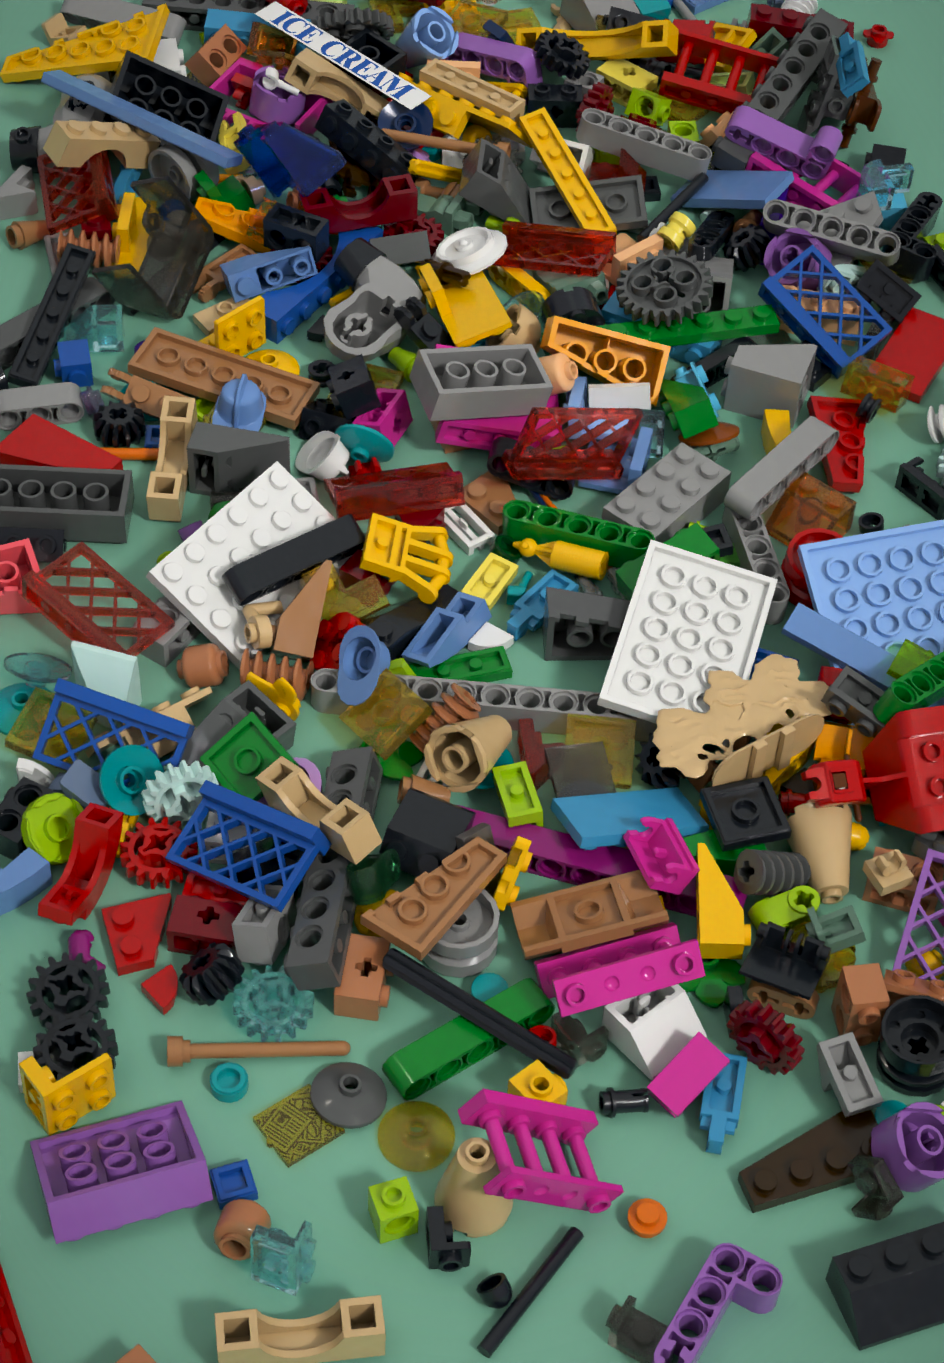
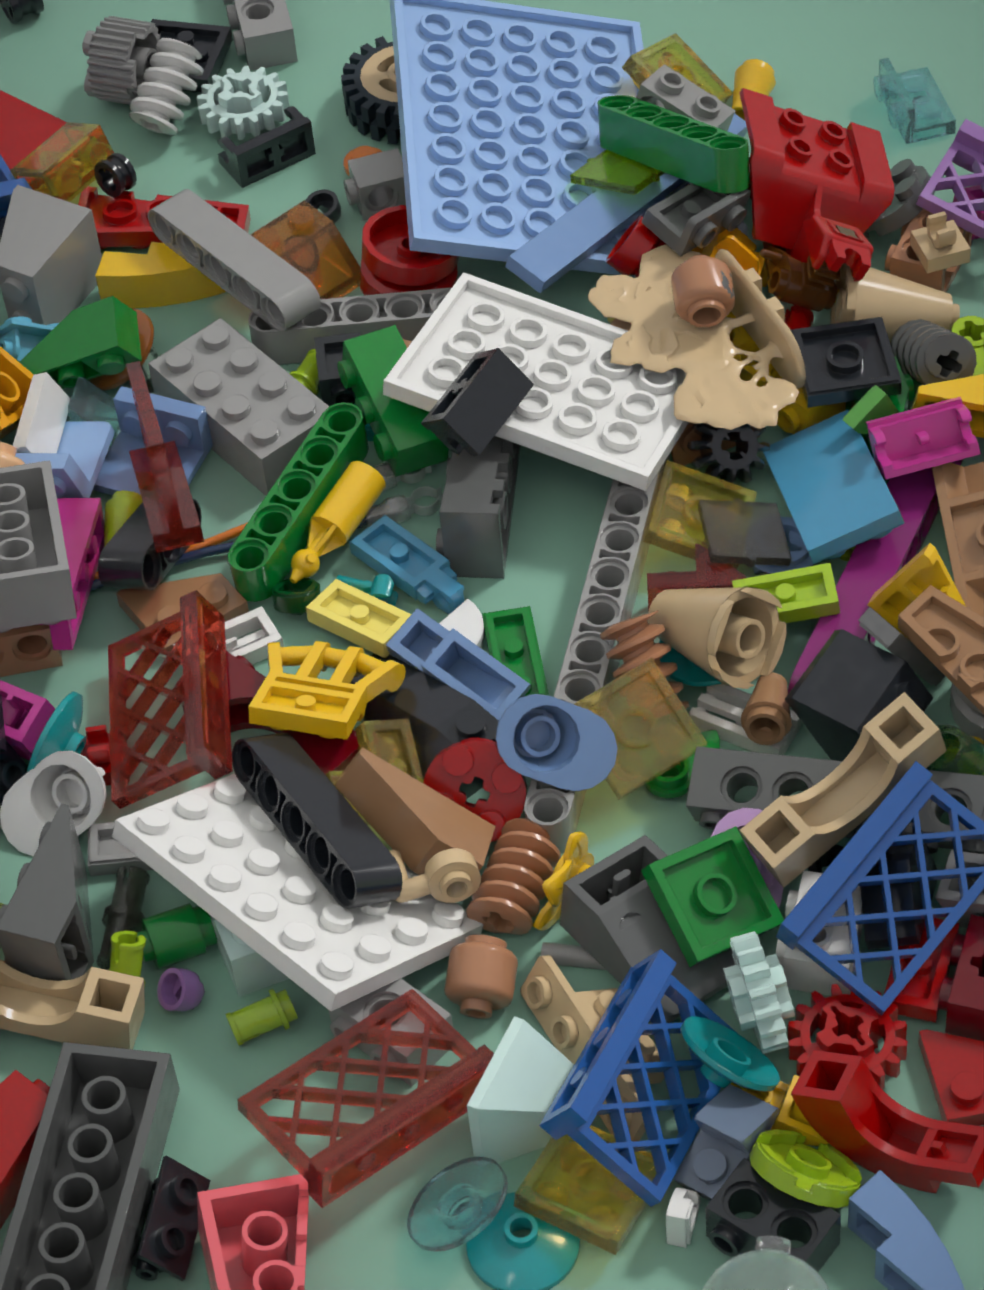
camera: 75 degrees left, 0 degrees up
none -> lime pin [109,931,146,990]
none -> black hinge [421,348,534,456]
none -> nougat head [671,255,735,328]
none -> bright green tile [842,385,900,434]

